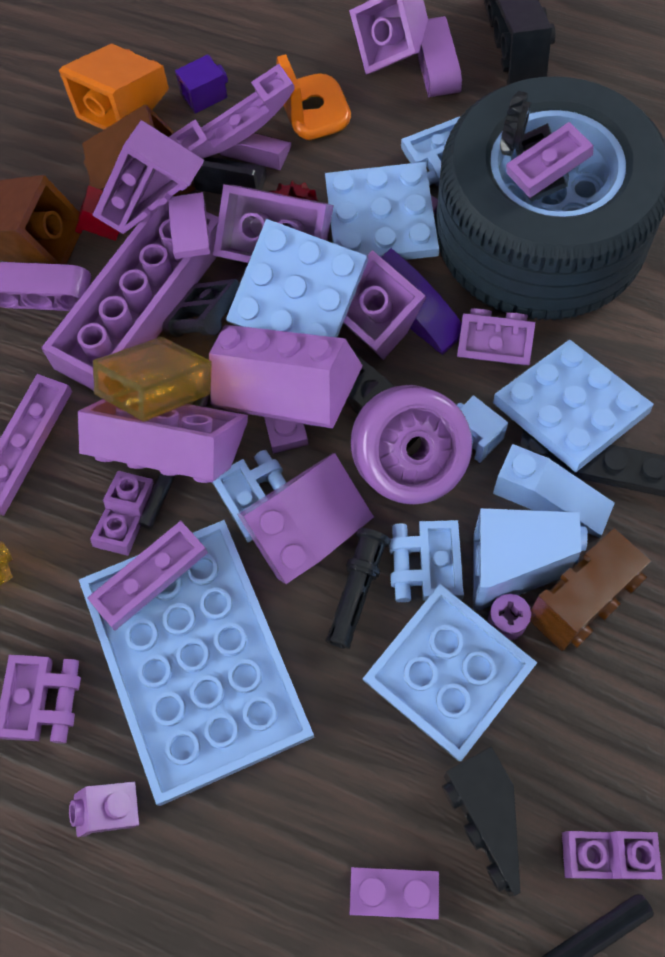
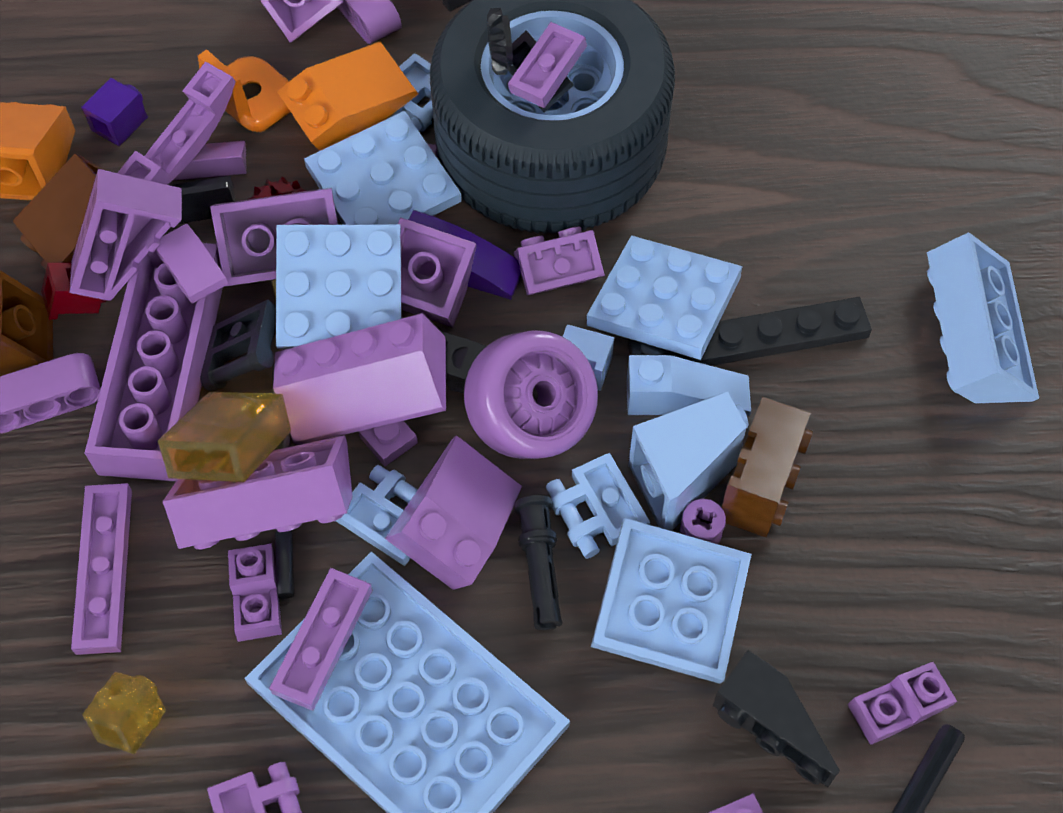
camera: 30 degrees left, 5 degrees down
none -> orange slope [277,42,419,151]

